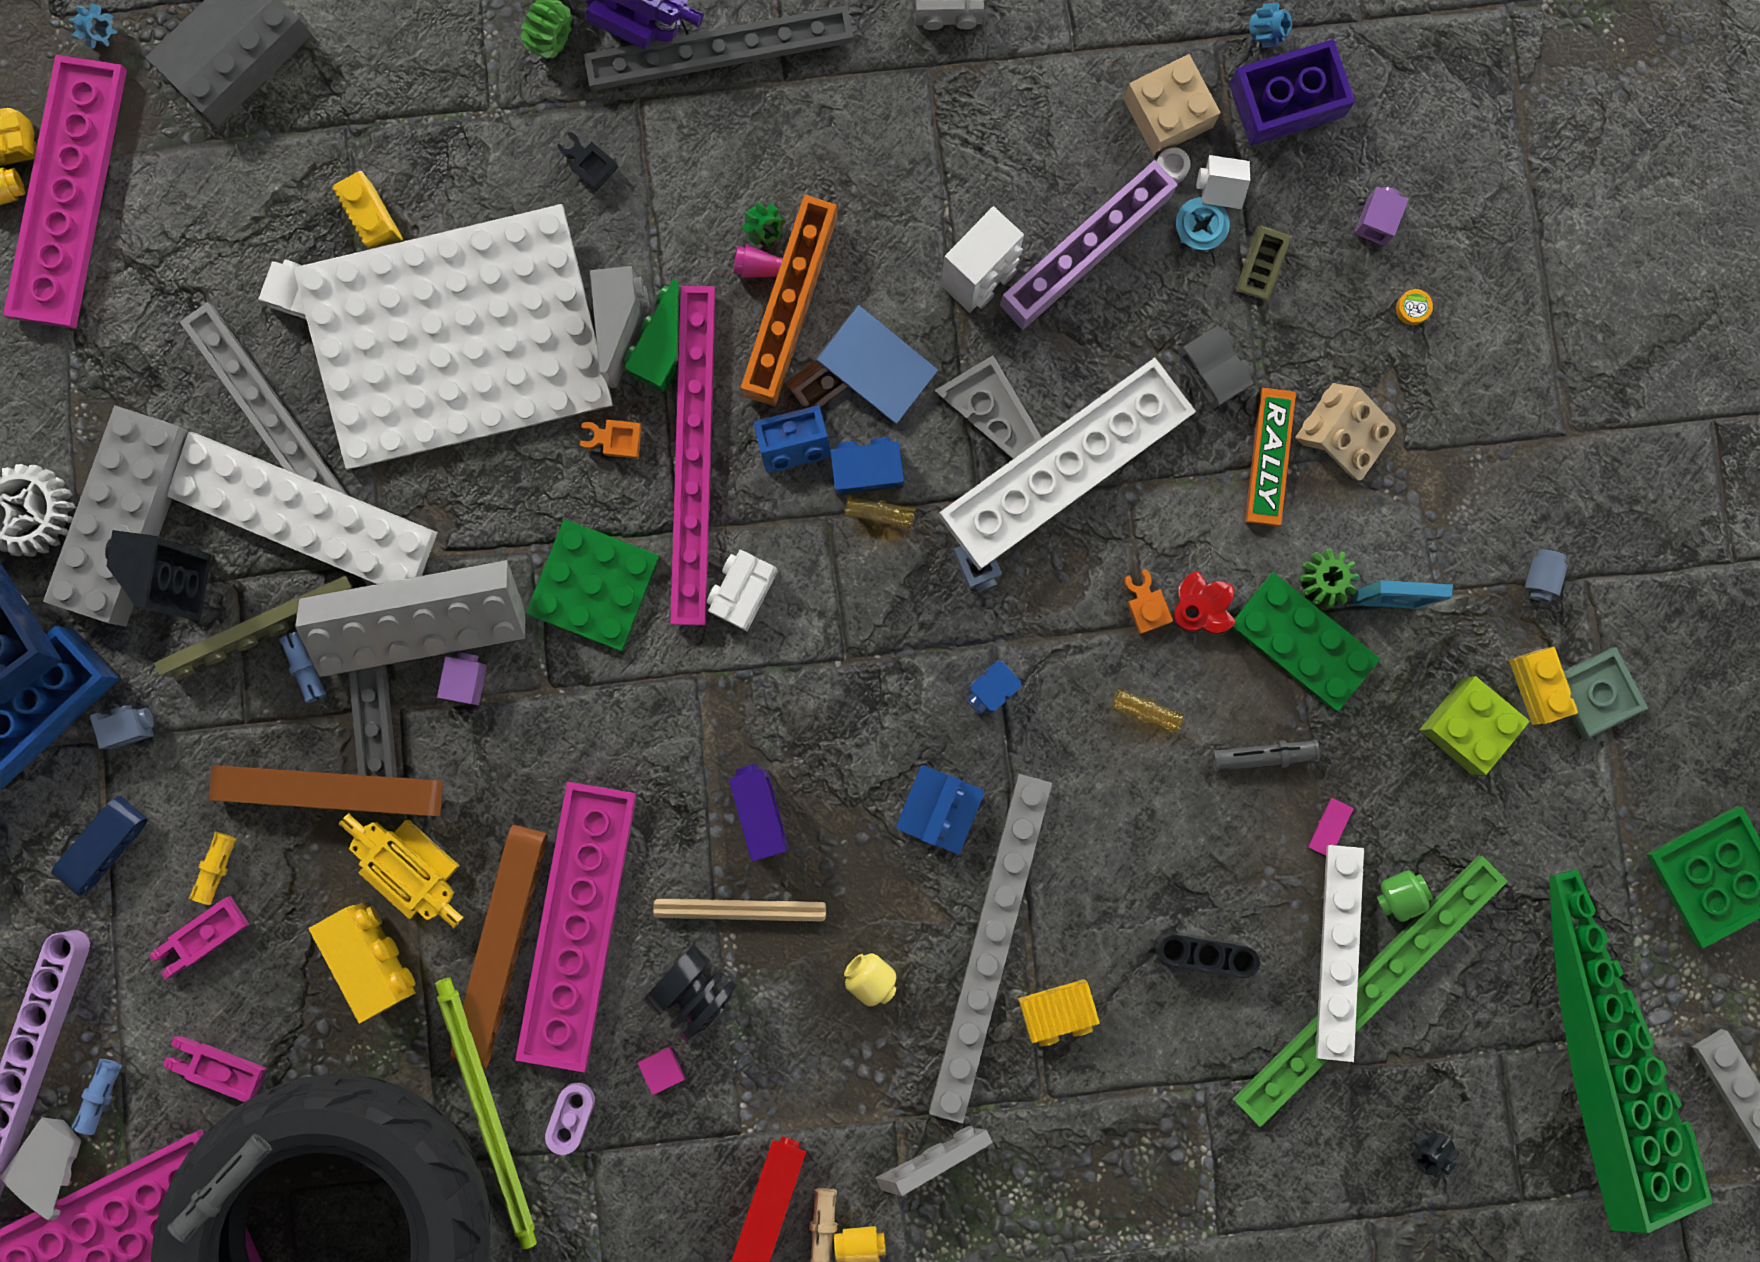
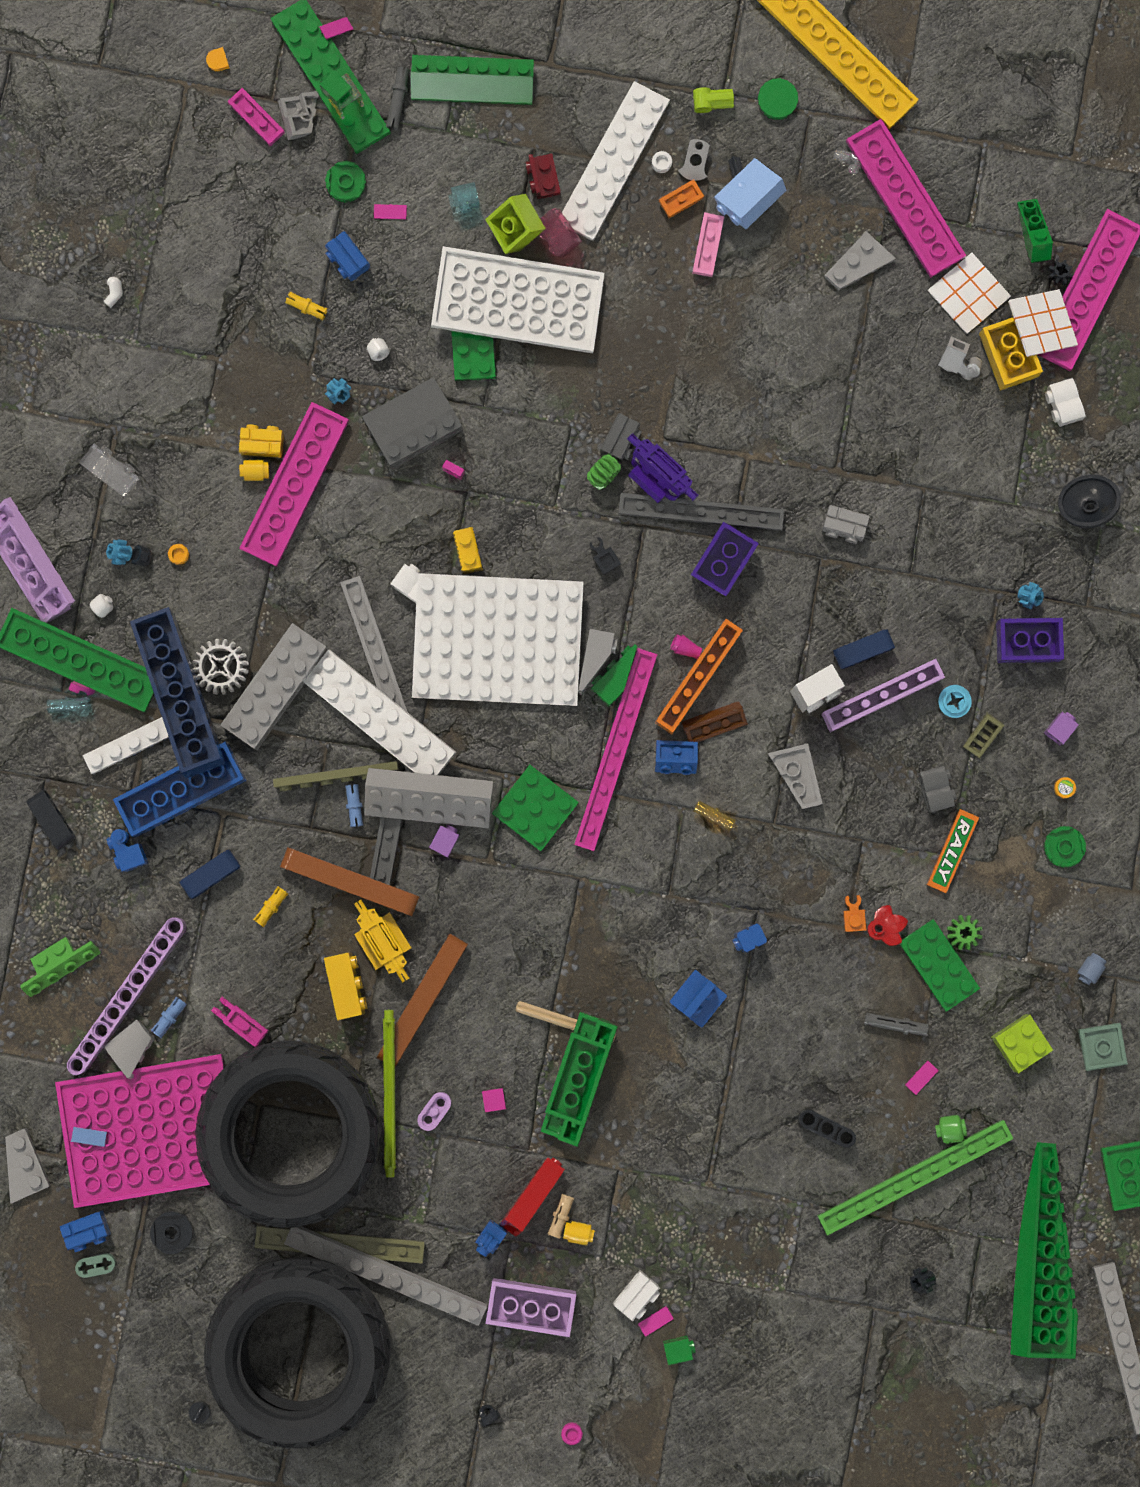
camera: 15 degrees right, 0 degrees up
sand blue brick [90,705,154,749] -> none
black slope [105,530,212,621] -> none
dark pink hinge [149,896,250,980] -> none
dark grey pin [167,1133,272,1243] -> none
dark pink plate [515,782,637,1073] -> none
orange plate [579,420,642,459] -> none
black wheel [643,945,738,1042] -> none
white brick [706,550,778,631] -> none
dark purple window [729,764,789,862] -> none
green gear [741,202,786,247] -> none
medium blue tile [816,305,938,424] -> none
blue brick [830,437,904,495] -> none
light yellow head [844,953,897,1007] -> none
light grey wing [875,1126,992,1196] -> none
light grey plate [929,774,1052,1123] -> none
white plate [938,358,1196,571] -> none
sand blue brick [952,546,1002,593] -> none
yellow brick [1018,979,1100,1046] -> none
clear yellow pin [1111,688,1184,734] -> none
tan brick [1123,54,1221,156] -> none
white tile [1156,147,1190,183] -> none
white brick [1197,155,1250,209] -> none
tan bracket [1295,383,1396,480] -> none
white plate [1316,845,1364,1062] -> none
dark azure tile [1351,580,1453,609] -> none
yellow brick [1509,647,1578,725] -> none
none -> dark pink tile [442,460,465,480]
none -> green slope [540,1012,618,1147]
none -> dark purple brick [691,522,759,596]
none -> dark blue beam [833,629,895,670]
none -> green tile [1044,826,1086,867]

